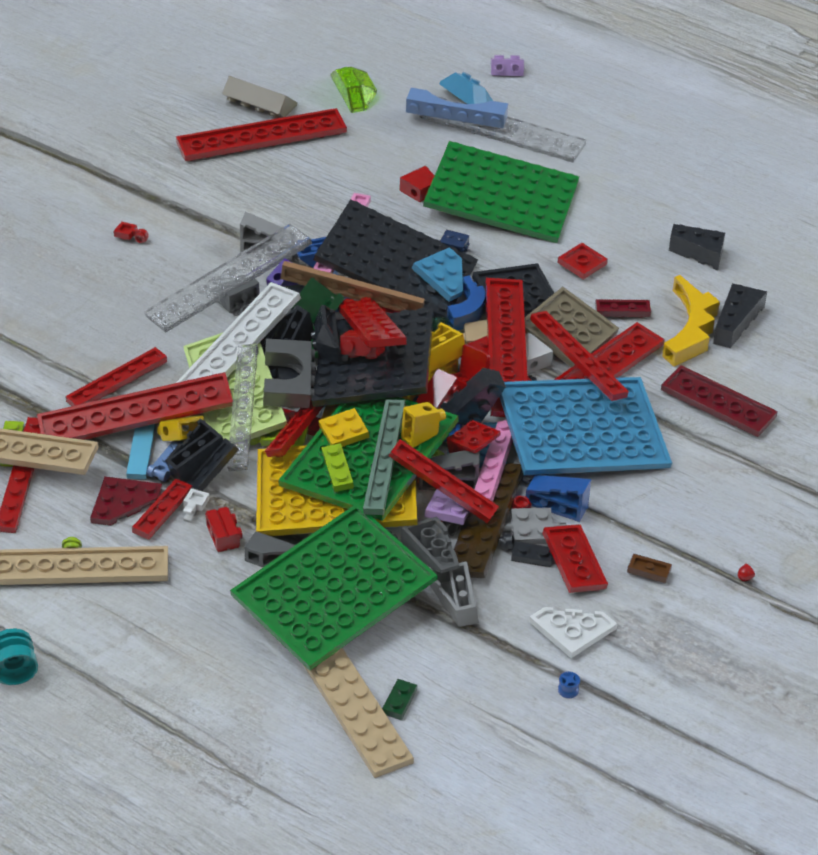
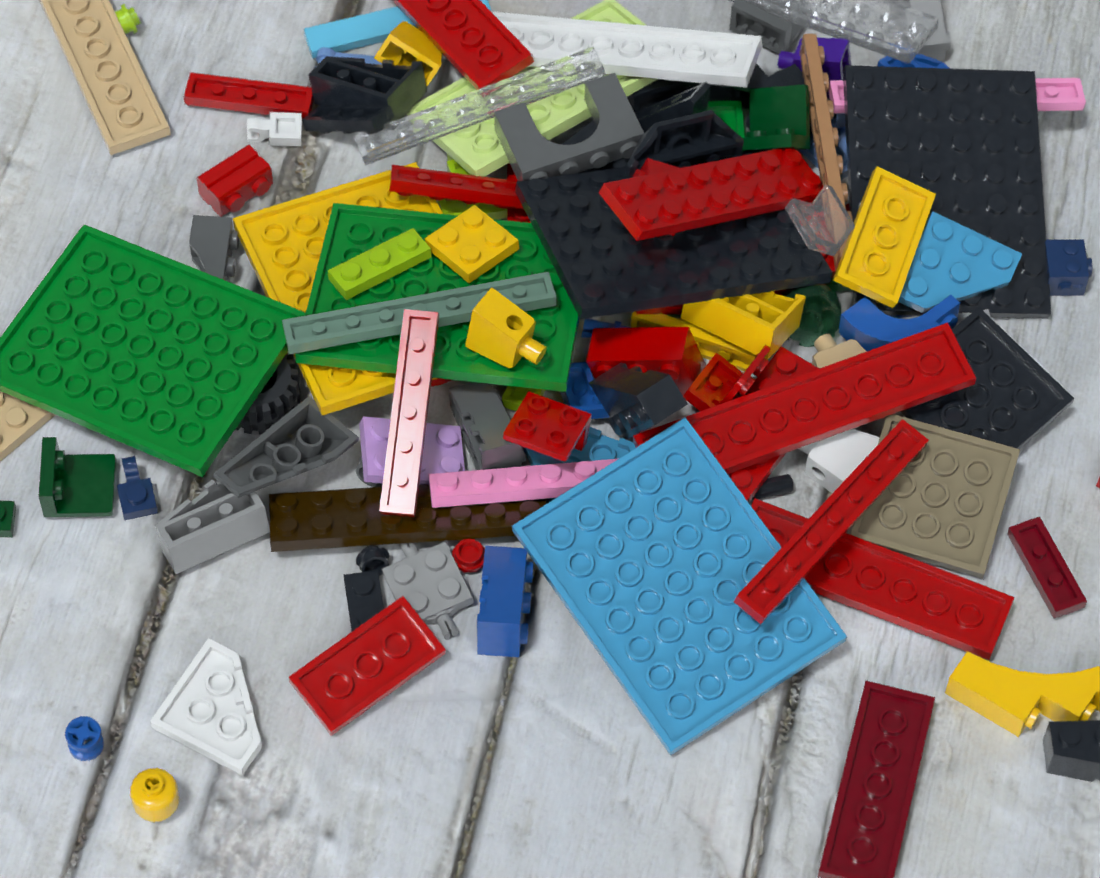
camera: 70 degrees right, 15 degrees up
dark red plate [90,476,162,526] -> none
reddish brown plate [627,553,672,583] -> none
none -> dark green bracket [38,437,116,517]
none -> dark blue plate [117,456,158,521]
none -> yellow head [130,768,180,822]
none -> clear panel [785,185,855,256]
none -> yellow plate [833,166,936,308]

